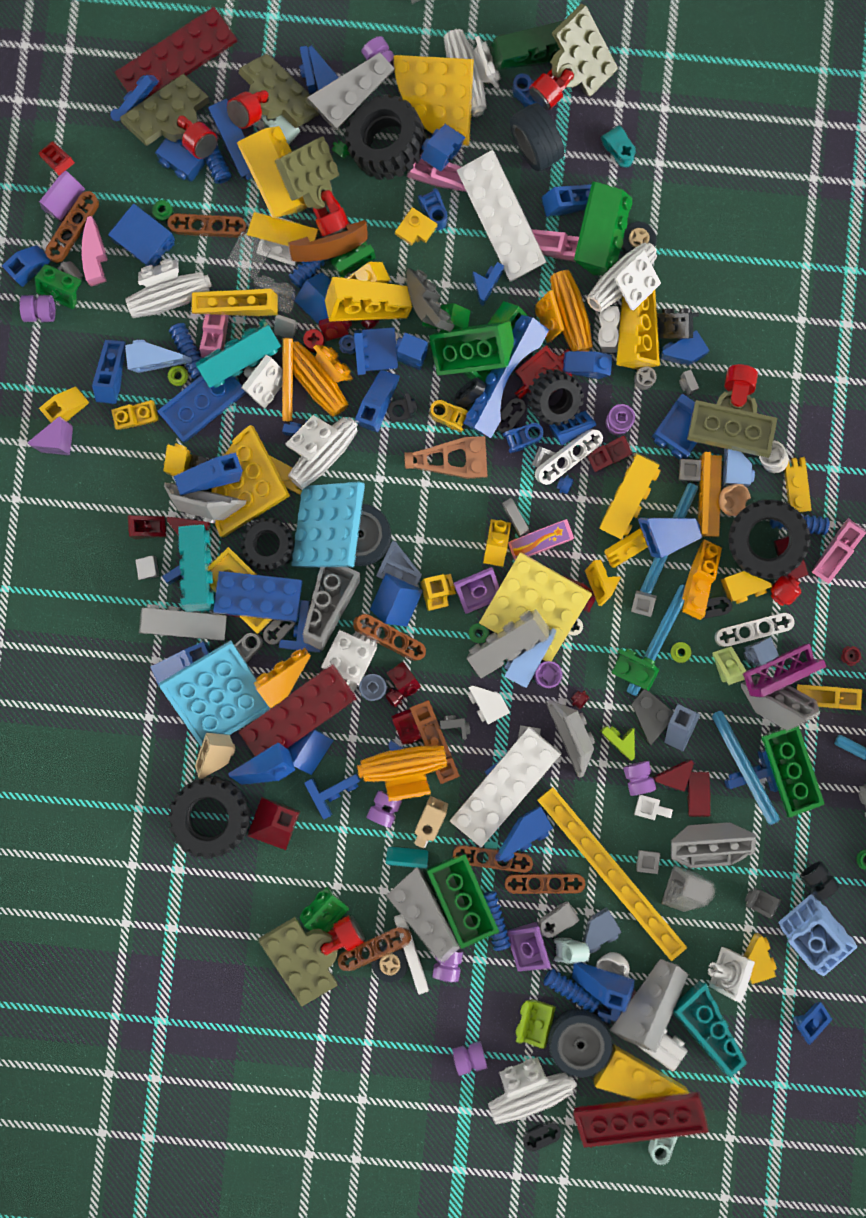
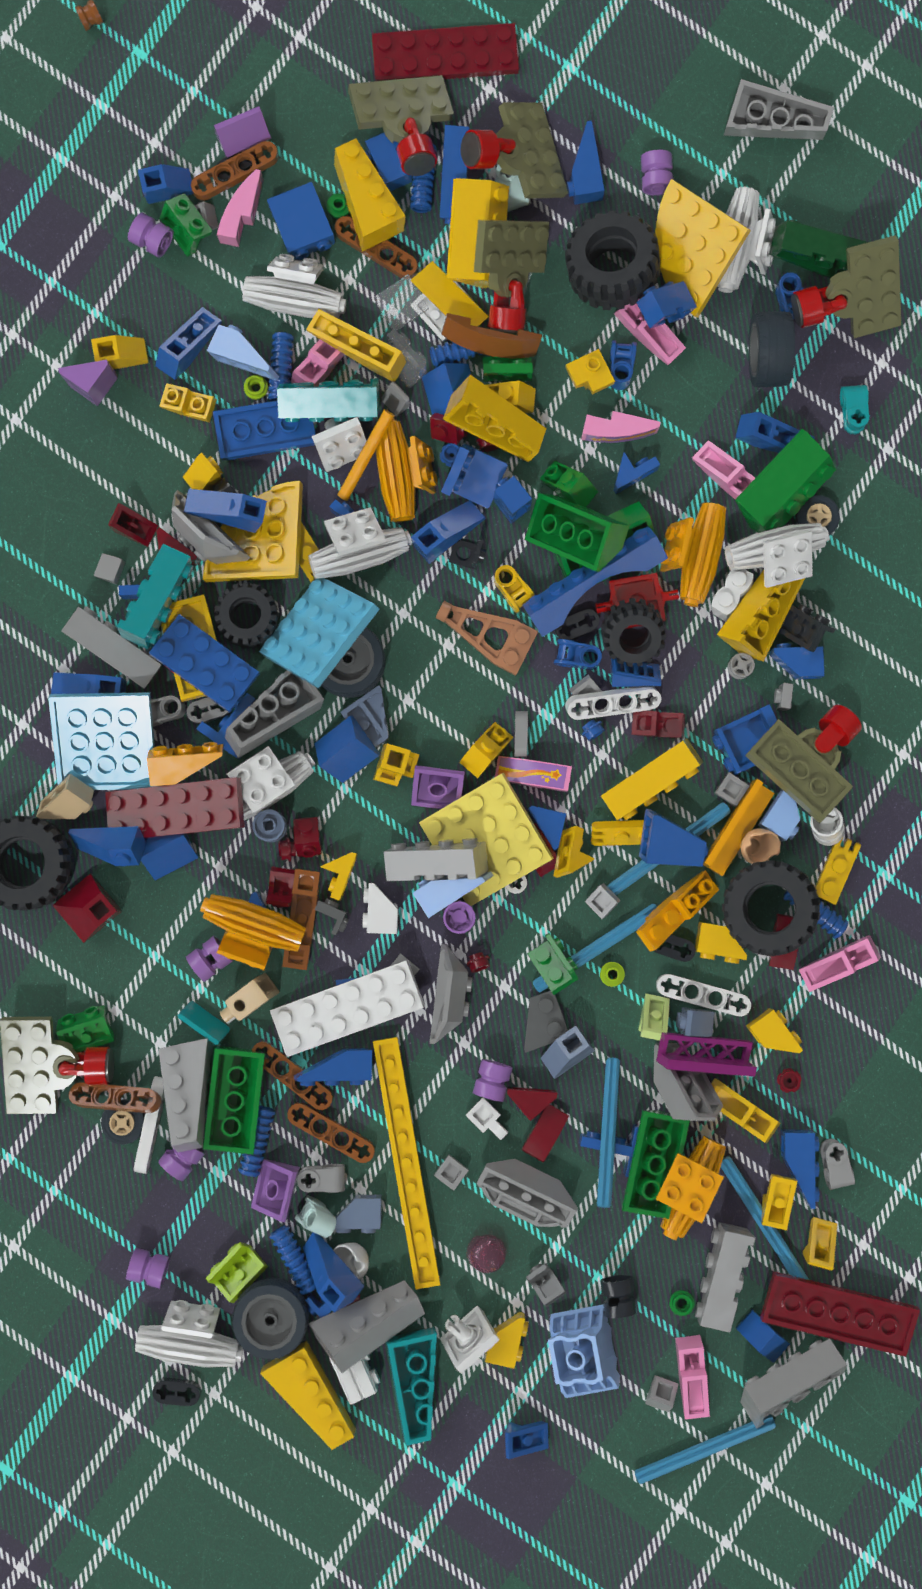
camera: 30 degrees right, 0 degrees up
red tile [39,141,75,176] -> none
blue plate [110,75,159,121] -> none
blue plate [299,46,317,94] -> none
red wheel [303,329,325,353] -> none
blue bracket [304,773,361,820] -> none
light grey wedge [307,53,394,131] -> none
green plate [331,140,350,159] -> none
dark orange beam [353,614,426,661] -> none
dark grey slope [406,268,455,332] -> none
black beam [454,377,486,408] -> none
white plate [457,150,547,281] -> none
green plate [469,623,489,644] -> none
blue slope [563,351,612,379] -> none
dark red plate [573,1092,709,1148] -> none
lime slope [599,726,635,761] -> none
medium lavender wheel [605,404,635,436] -> none
light aqua piece [648,1137,678,1165] -> none
light grey wedge [661,865,715,912] -> none
red head [770,575,801,606] -> none
none -> yellow slope [320,852,358,901]
none -> yellow wedge [334,138,406,252]
none -> clear pink hair [466,1234,507,1273]
none -> blue slope [527,806,566,850]
none -> bright pink slope [581,411,661,443]
none -> light orange plate [656,1136,726,1240]
none -> yellow slope [746,1008,803,1053]

